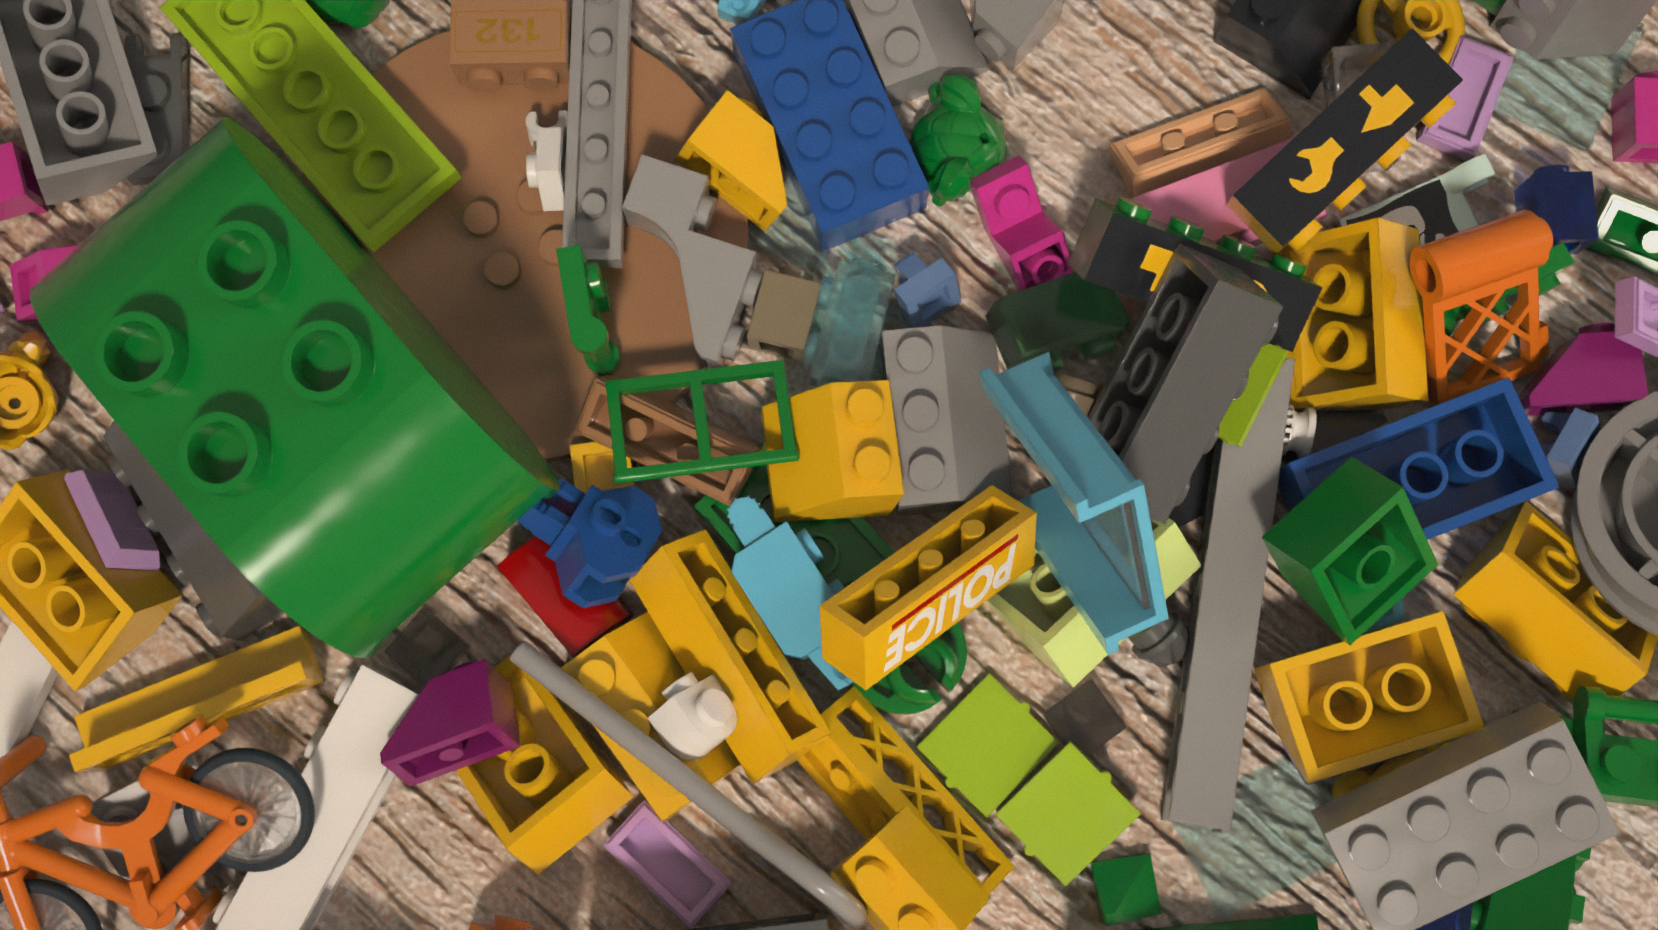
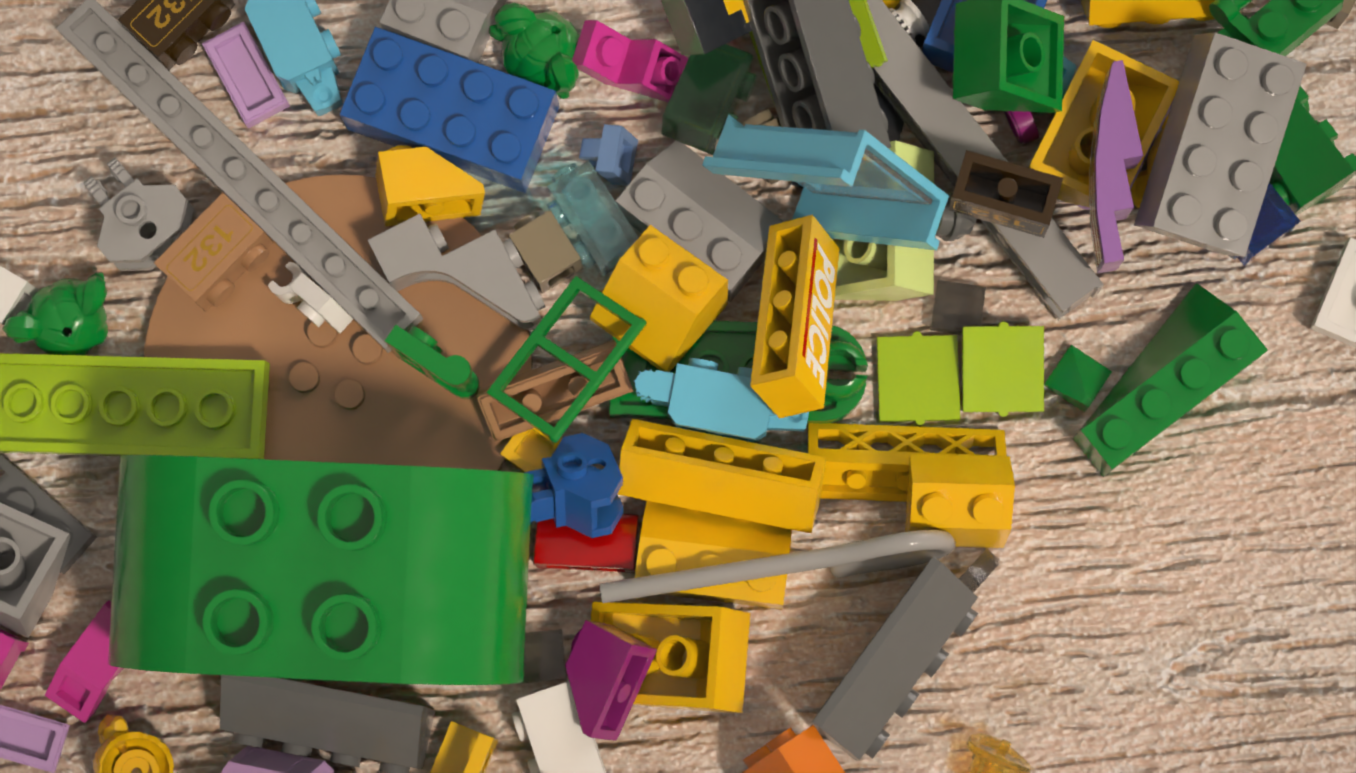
camera: 40 degrees left, 0 degrees up
lavender tile [603,800,732,929] -> none
white plate [648,673,737,760] -> none
clear light blue piece [1171,761,1336,919] -> none
none -> dark brown brick [949,150,1063,238]
none -> magenta tile [1004,111,1039,145]
none -> medium lavender slope [1089,60,1143,274]

